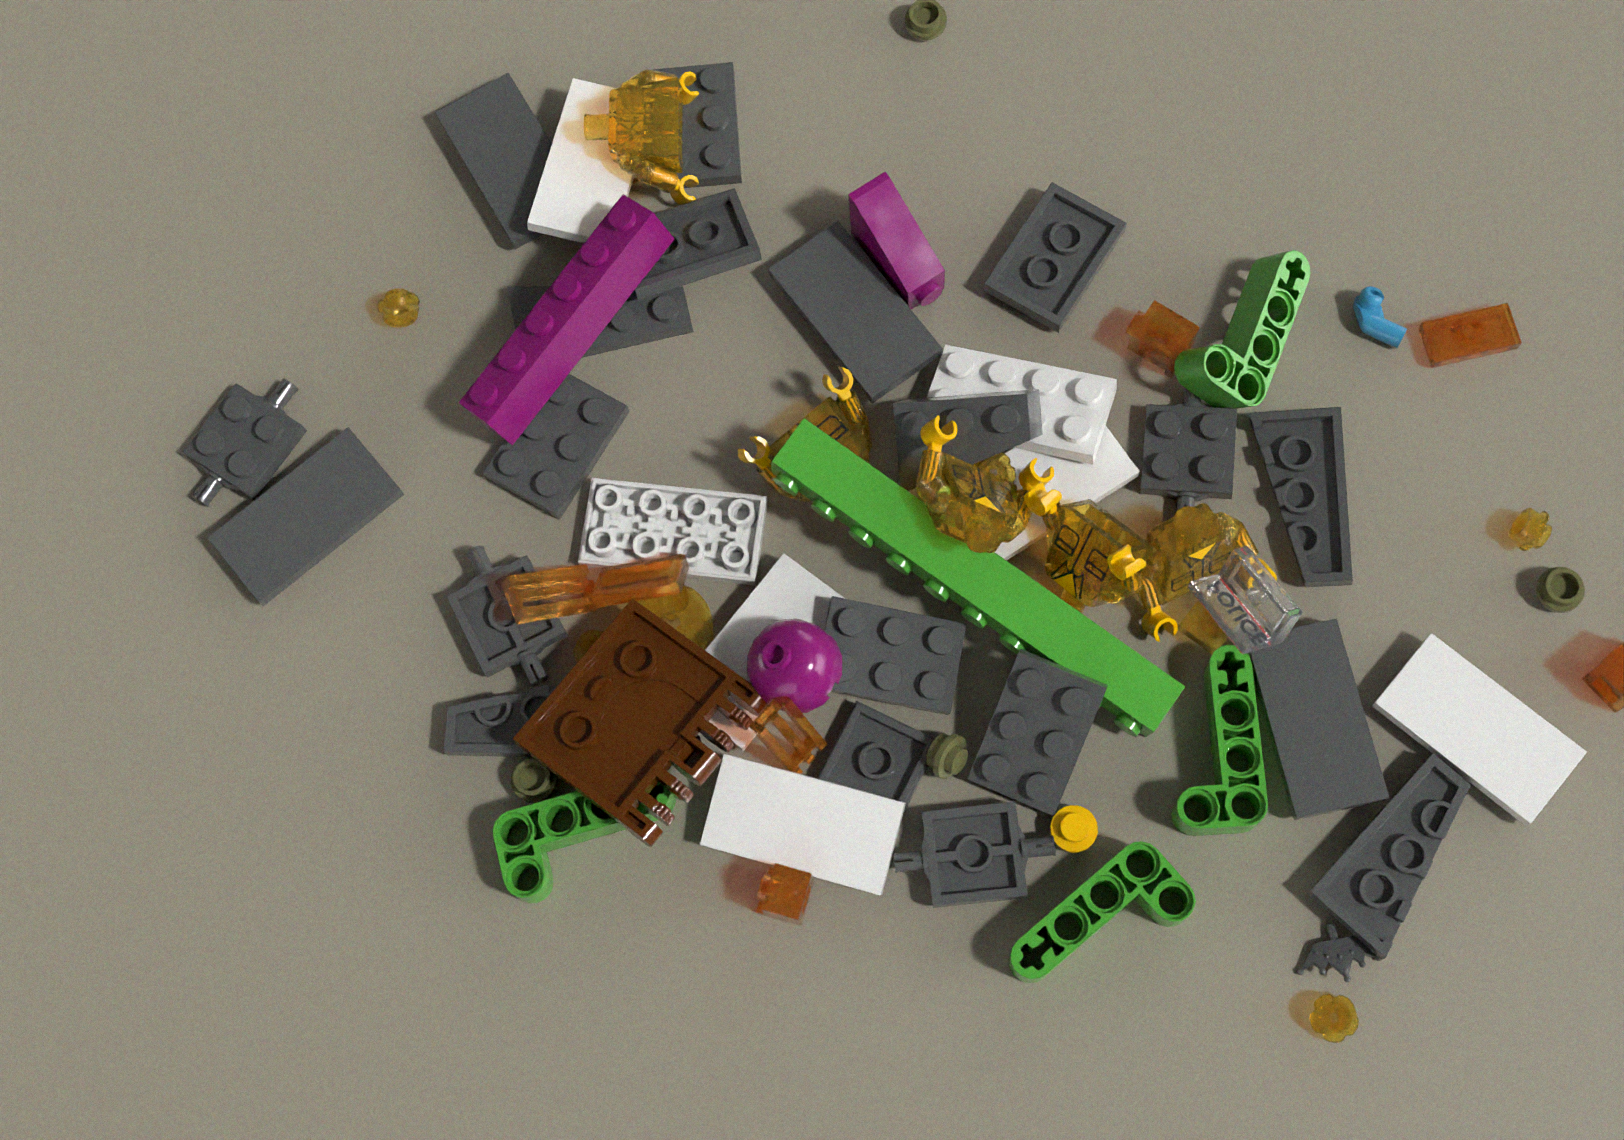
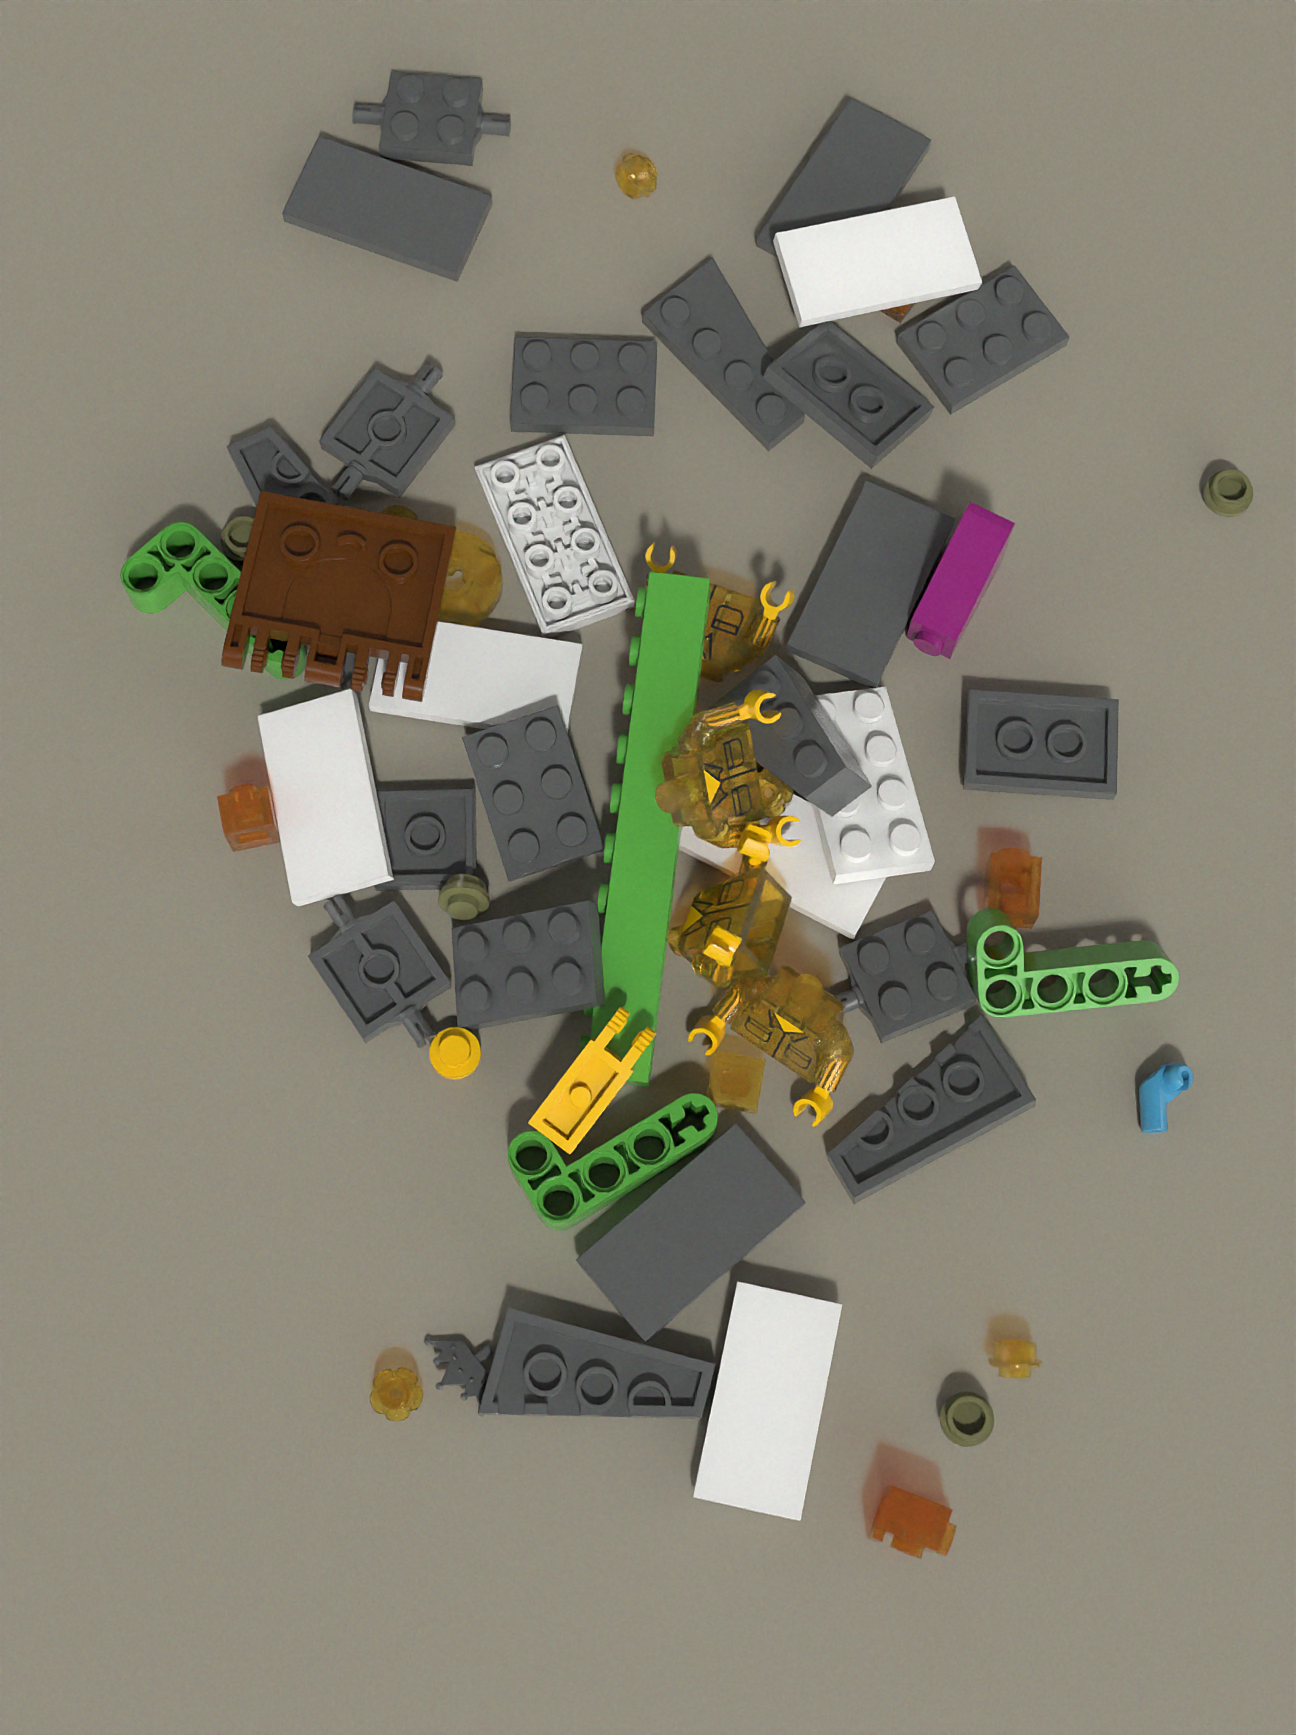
camera: 50 degrees right, 0 degrees up
magenta brick [458,194,675,446] -> none
clear orange tile [501,564,602,624] -> none
clear yellow torso [584,69,699,205] -> none
clear orange tile [591,554,689,608] -> none
magenta cylinder [747,618,842,714] -> none
clear orange tile [749,696,827,774] -> none
bright green beam [1008,841,1196,983] -> none
clear panel [1188,546,1303,655] -> none
clear orange plate [1418,303,1522,368] -> none
none -> yellow hinge [528,1006,657,1154]

